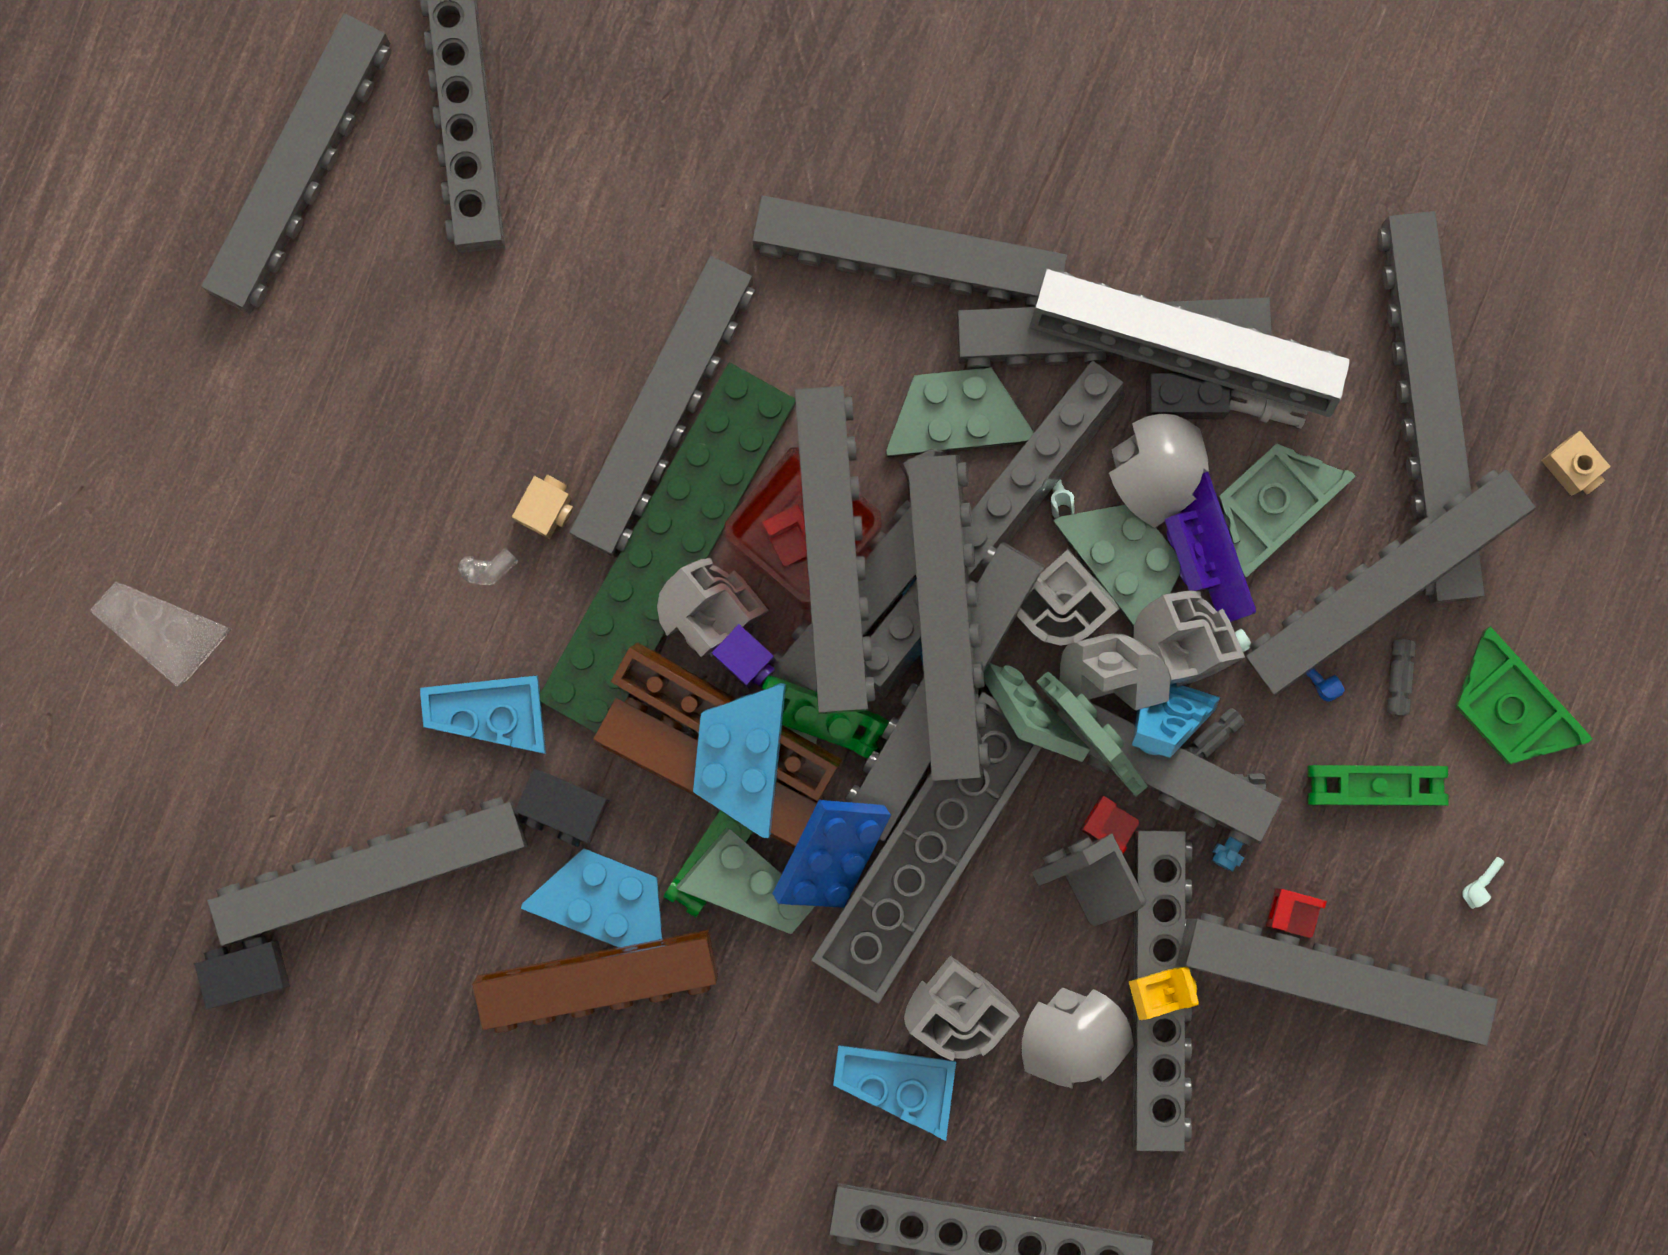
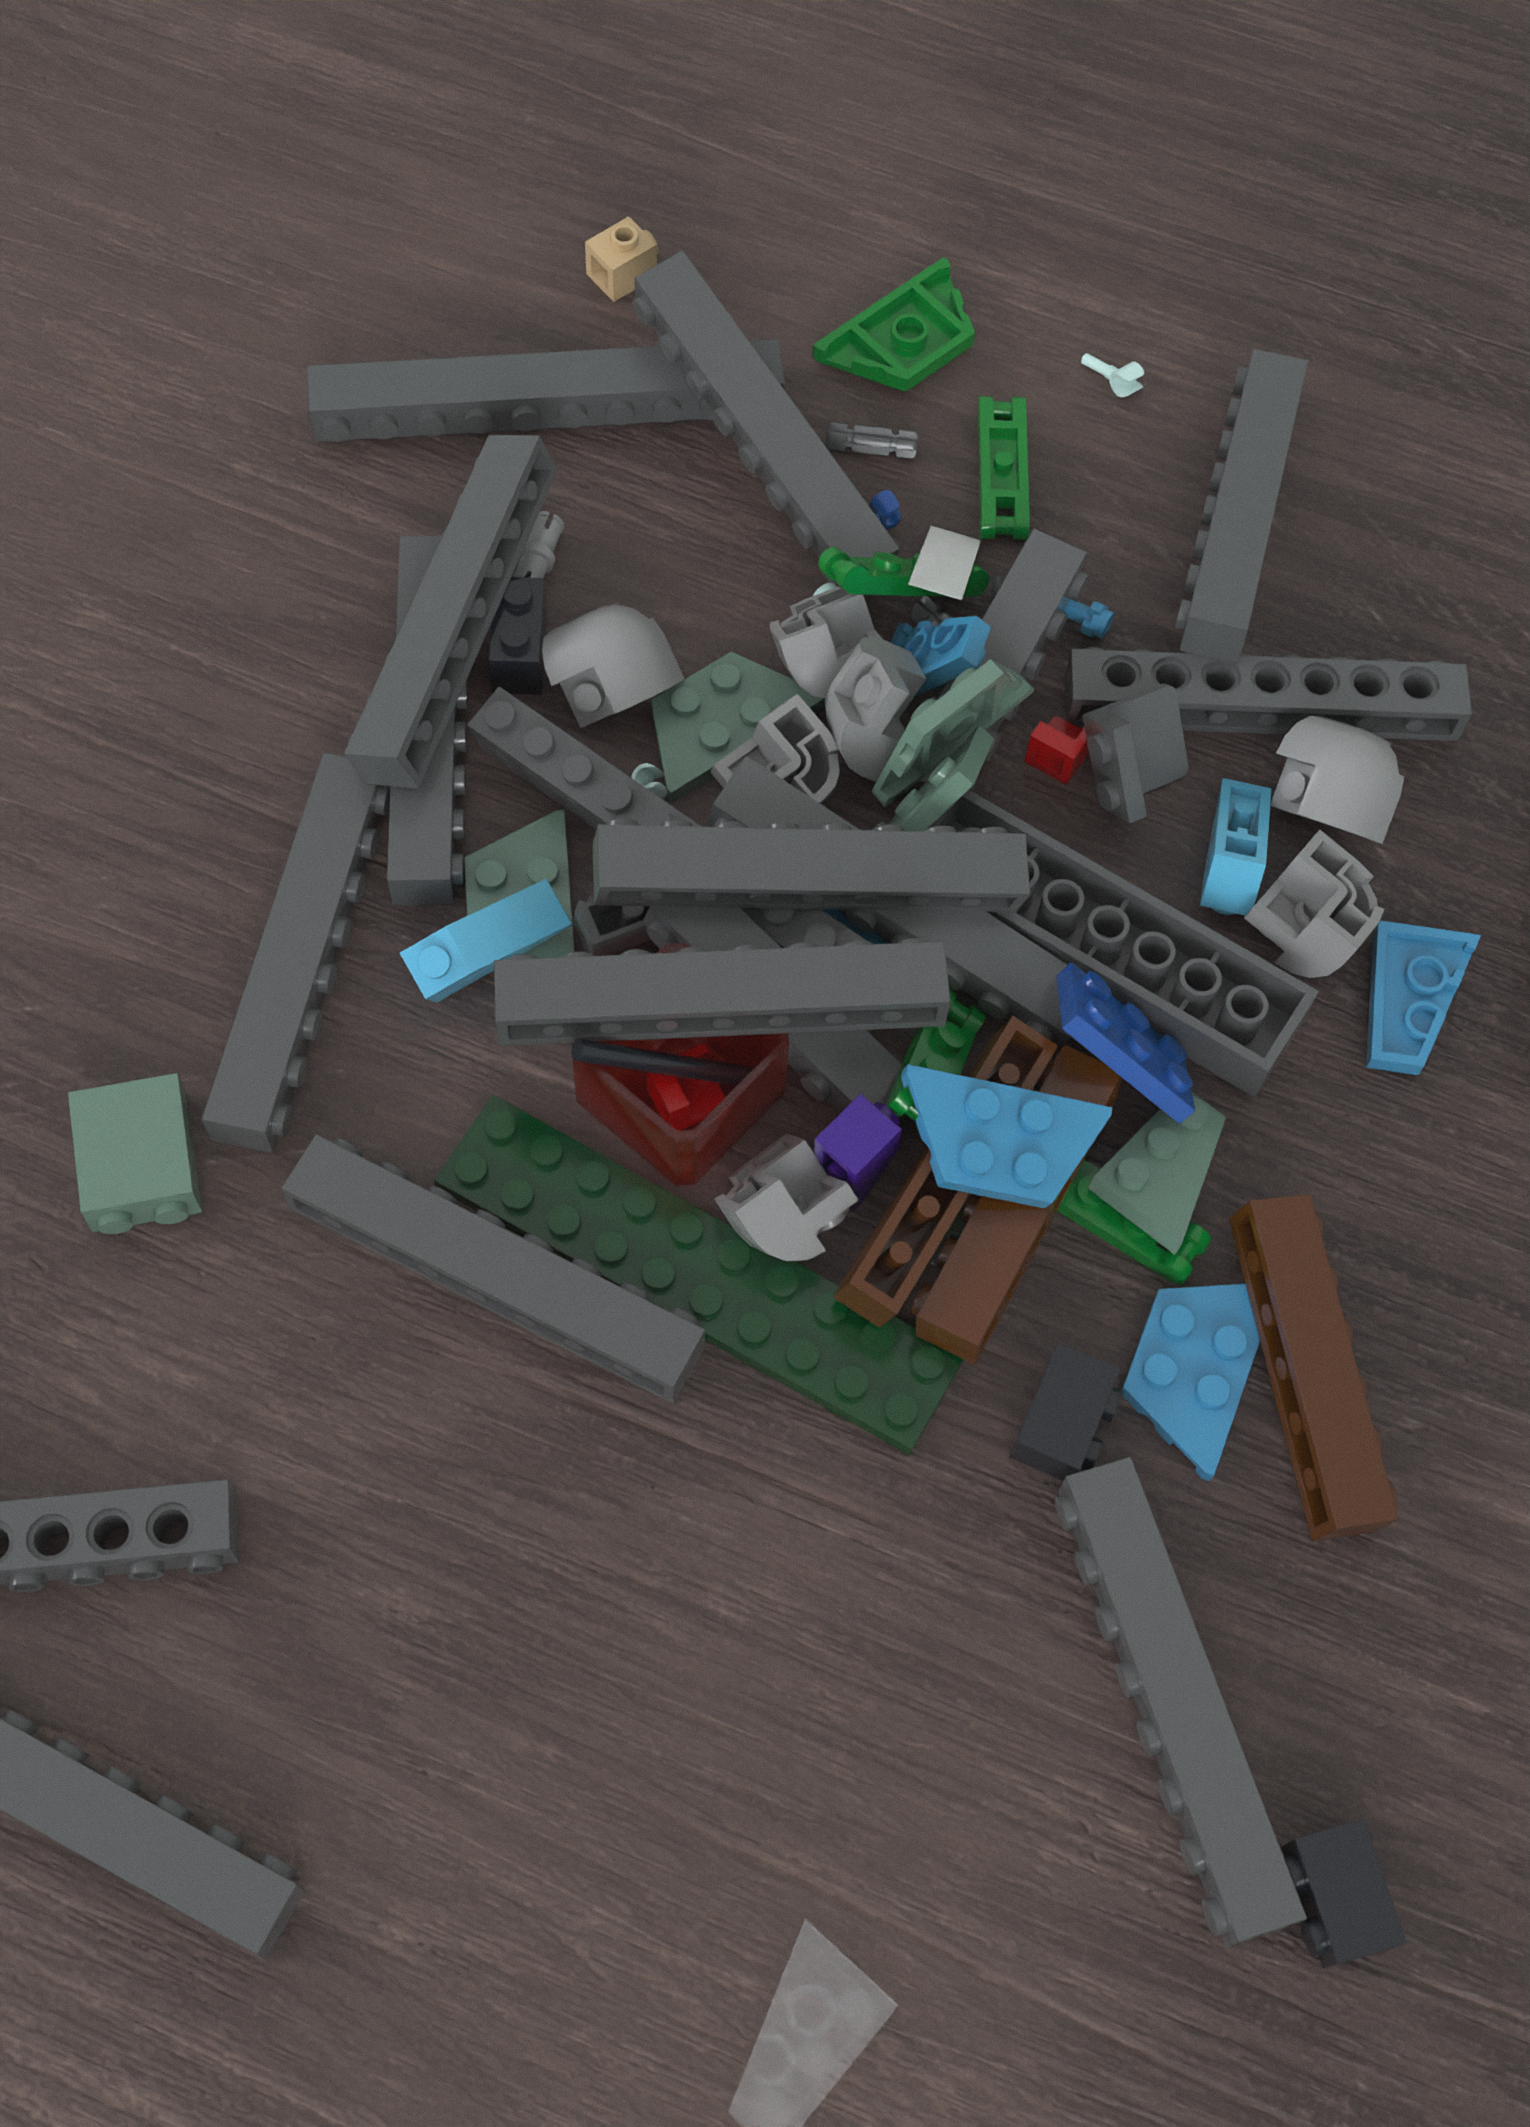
camera: 90 degrees left, 20 degrees down
dark azure wing [420,676,546,754] -> none
clear arm [458,548,519,585] -> none
tan brick [512,475,574,539] -> none
yellow bracket [1128,966,1199,1020] -> none
dark purple bracket [1165,472,1256,622] -> none
sand green wing [1218,444,1356,578] -> none
red panel [1266,888,1327,938] -> none
none -> sand green brick [68,1073,202,1234]
none -> medium azure slope [400,879,573,1003]
none -> black bar [571,1039,770,1090]
none -> green plate [818,547,990,597]
none -> white sticker [908,526,981,600]
none -> medium azure slope [1200,778,1271,916]

